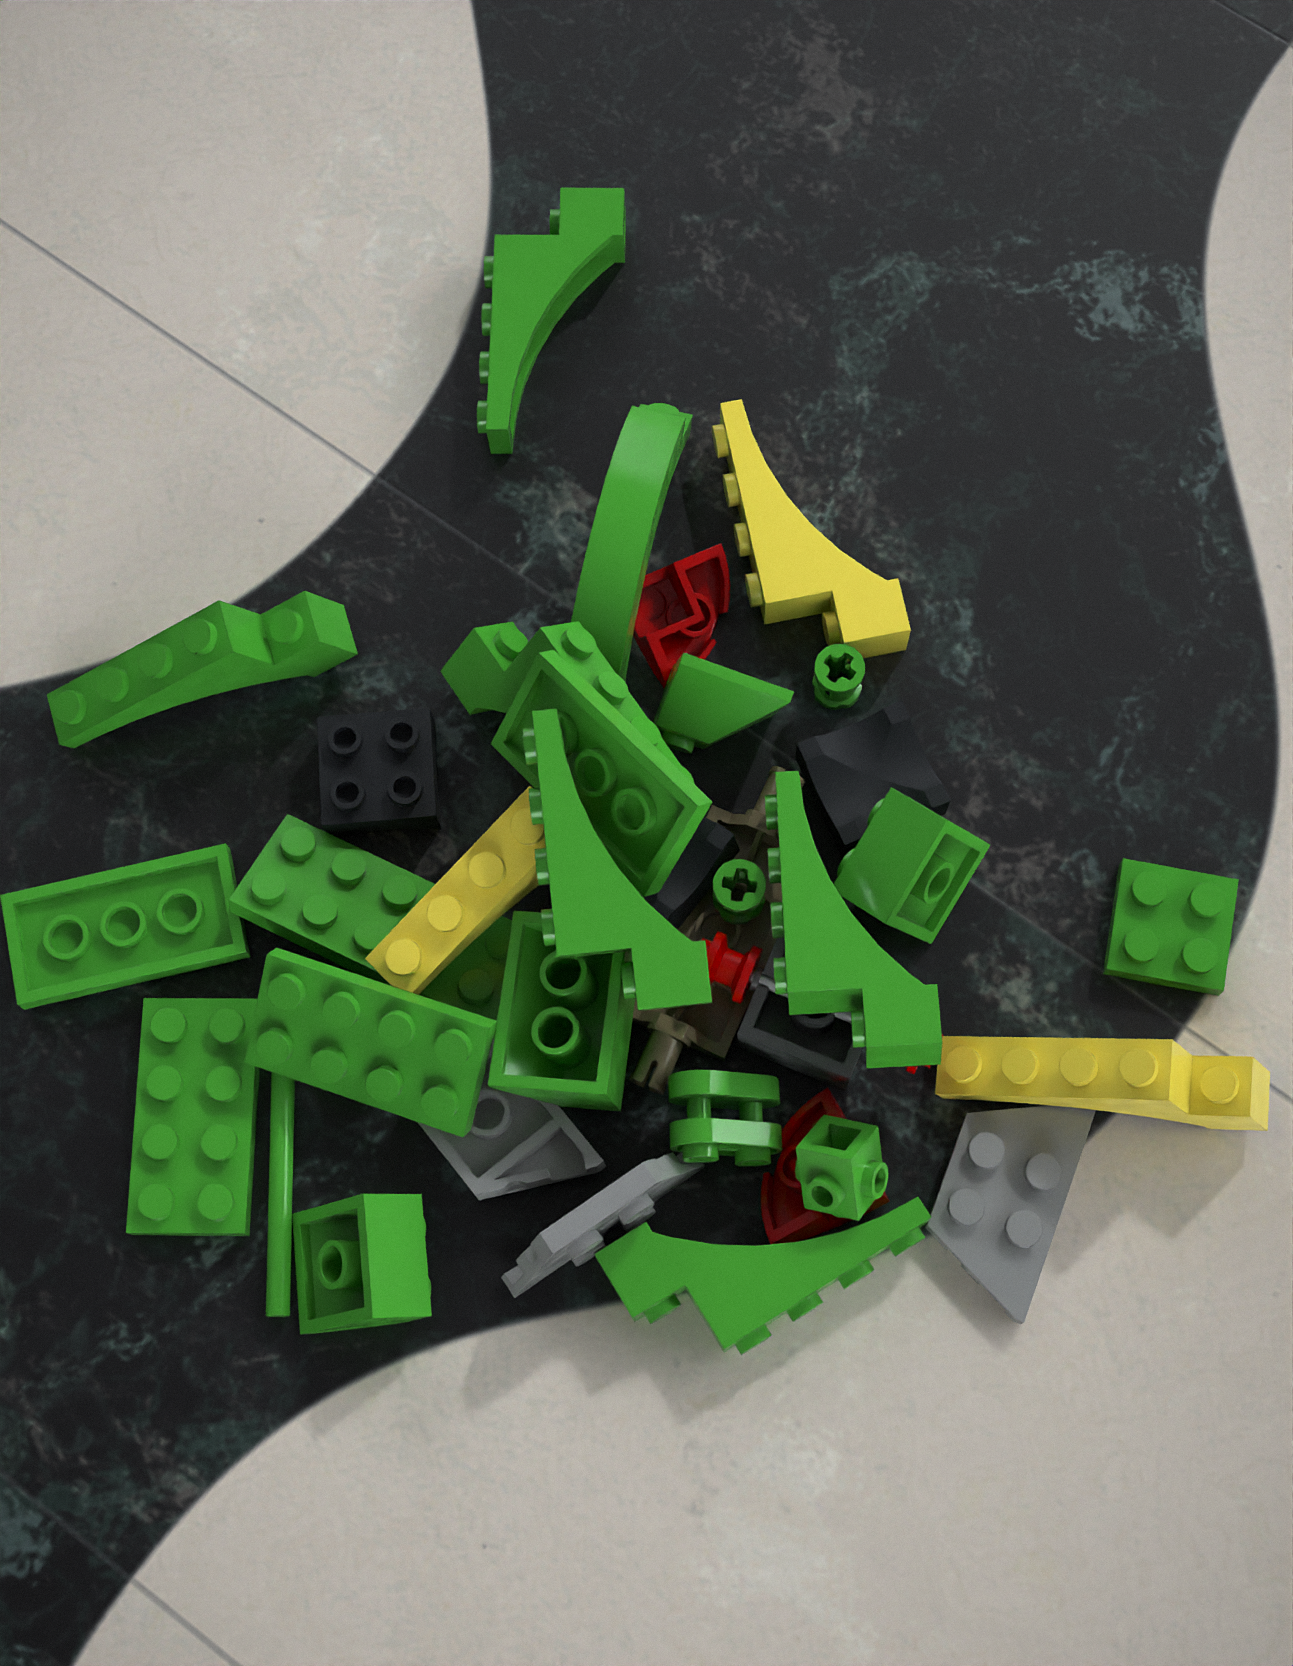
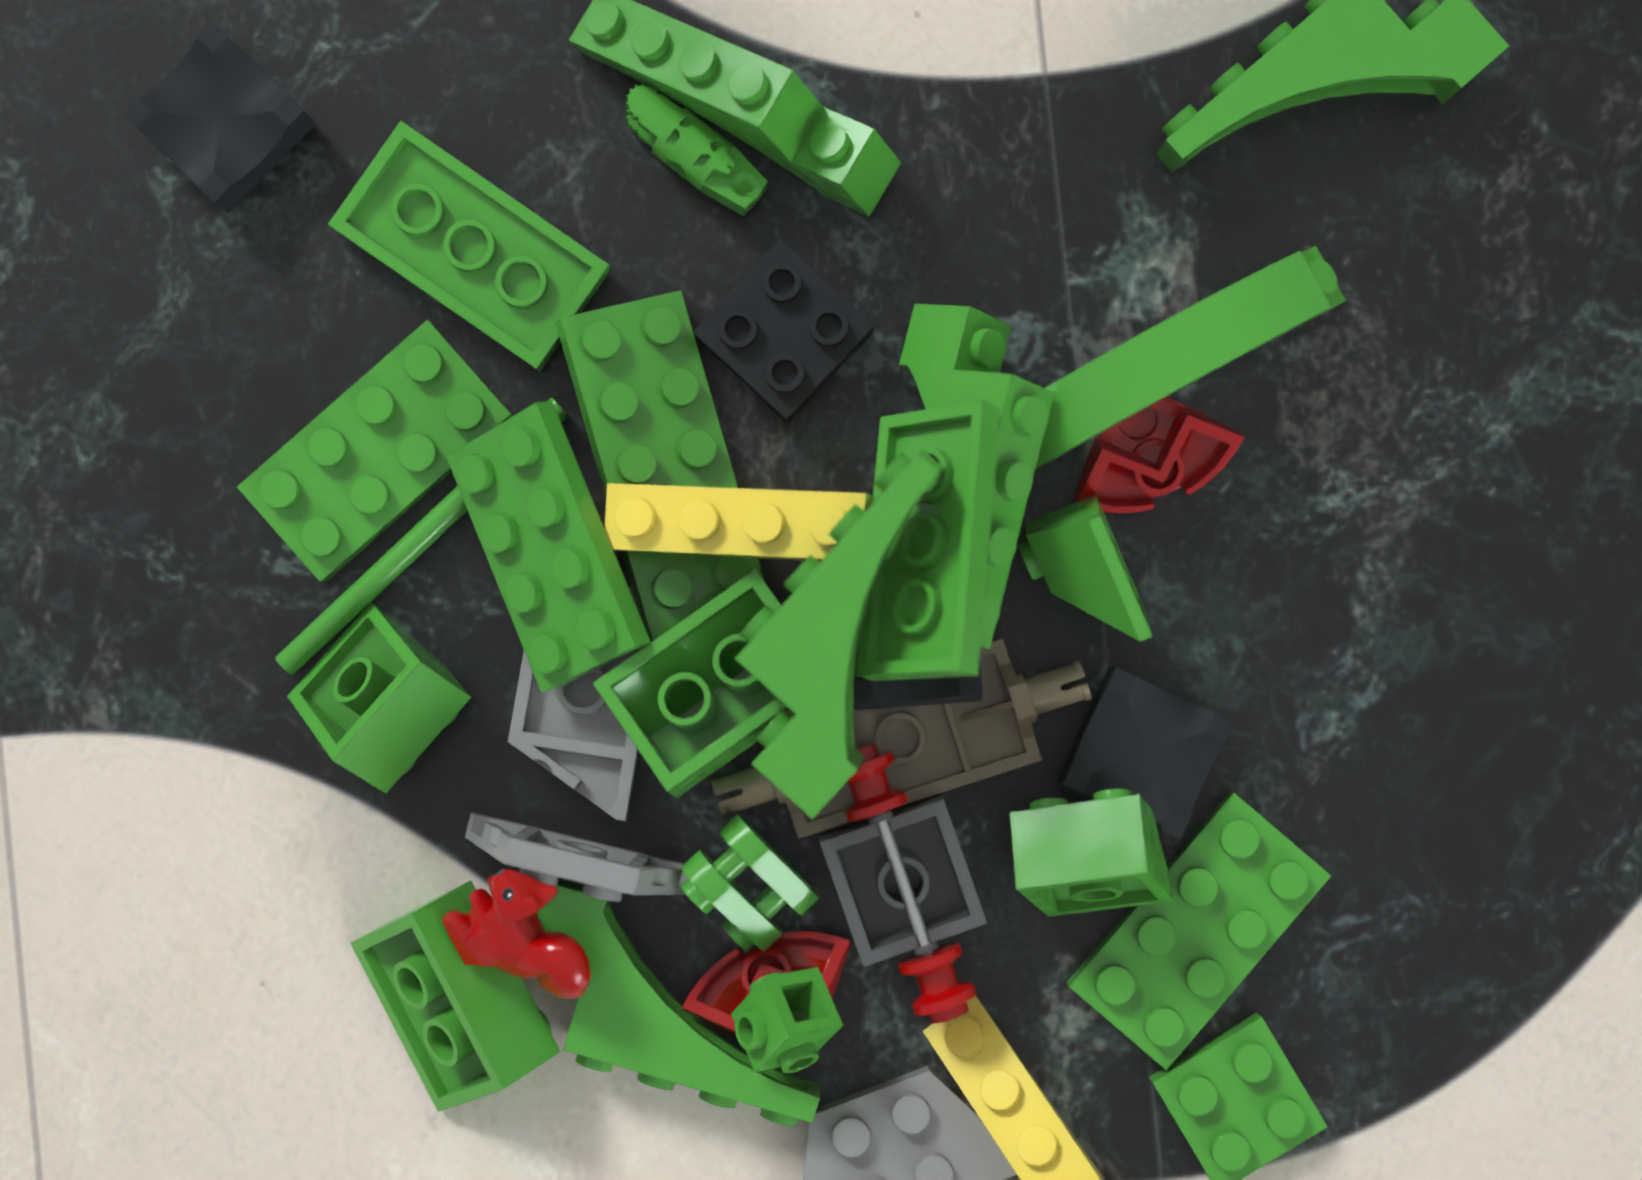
camera: 45 degrees right, 15 degrees up
light yellow arch [712,399,911,661] -> none
bright green bush [713,859,766,925] -> none
bright green arch [765,771,942,1068] -> none
bright green bush [812,644,865,710] -> none
none -> bright green slope [350,880,560,1112]
none -> red animal [442,869,591,999]
none -> bright green hinge [625,84,768,216]
none -> bright green plate [1066,791,1331,1070]

